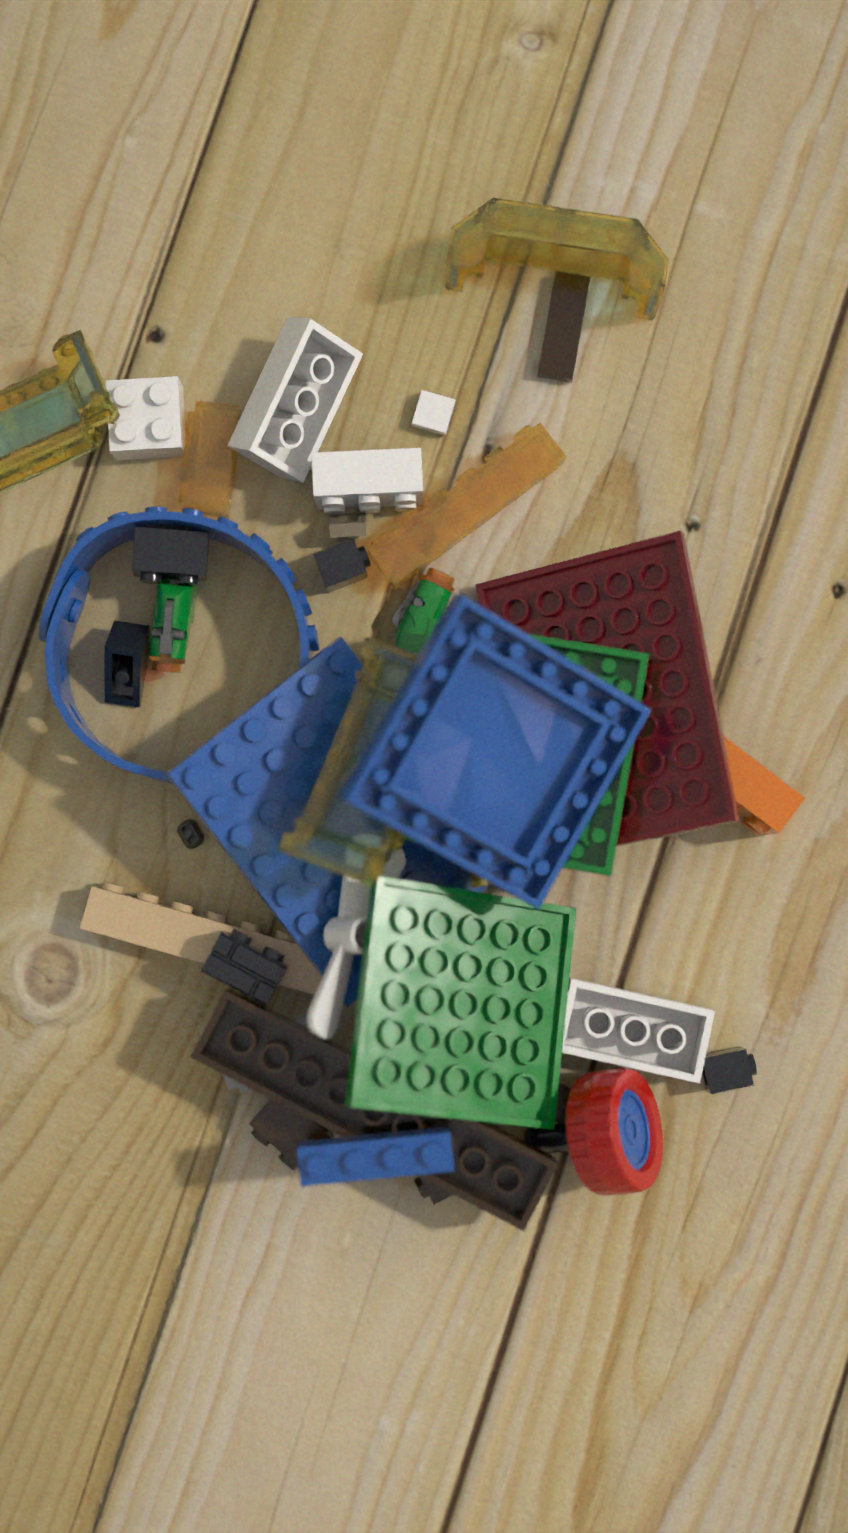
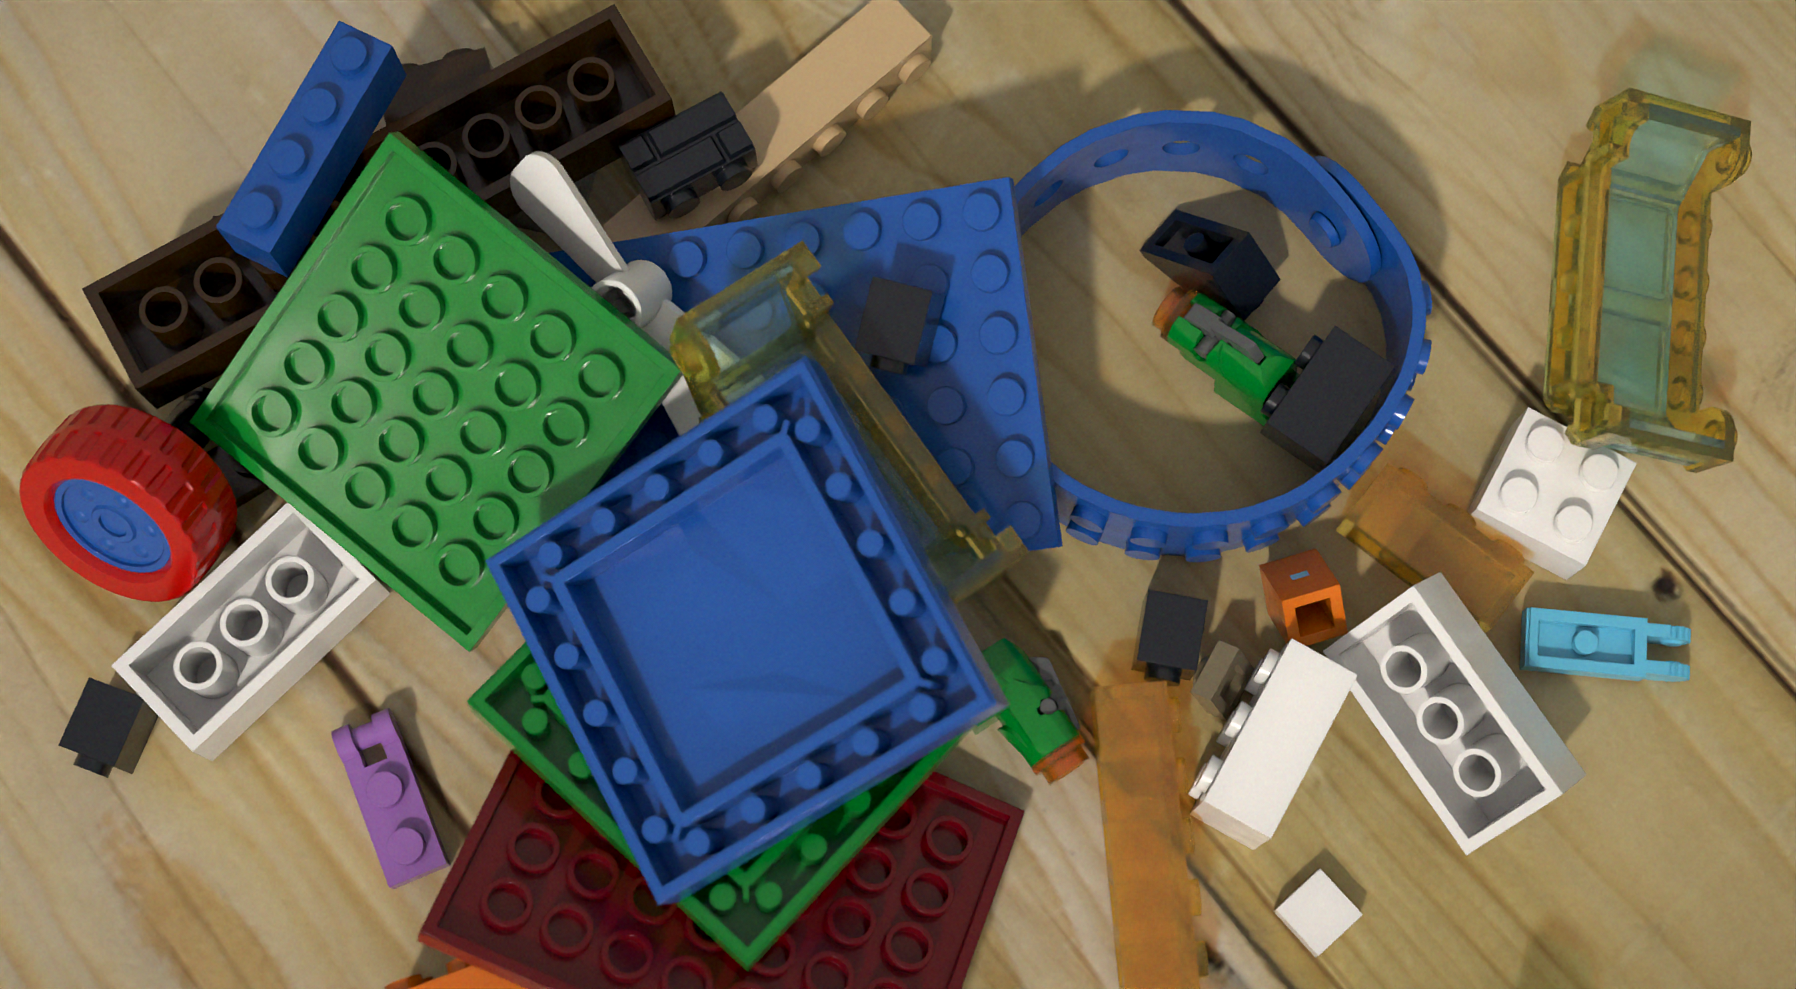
camera: 120 degrees right, 10 degrees down
none -> medium lavender plate [331,708,451,889]
none -> black brick [854,276,945,375]
none -> orange brick [1259,548,1348,646]
none -> medium azure hinge [1519,607,1691,682]

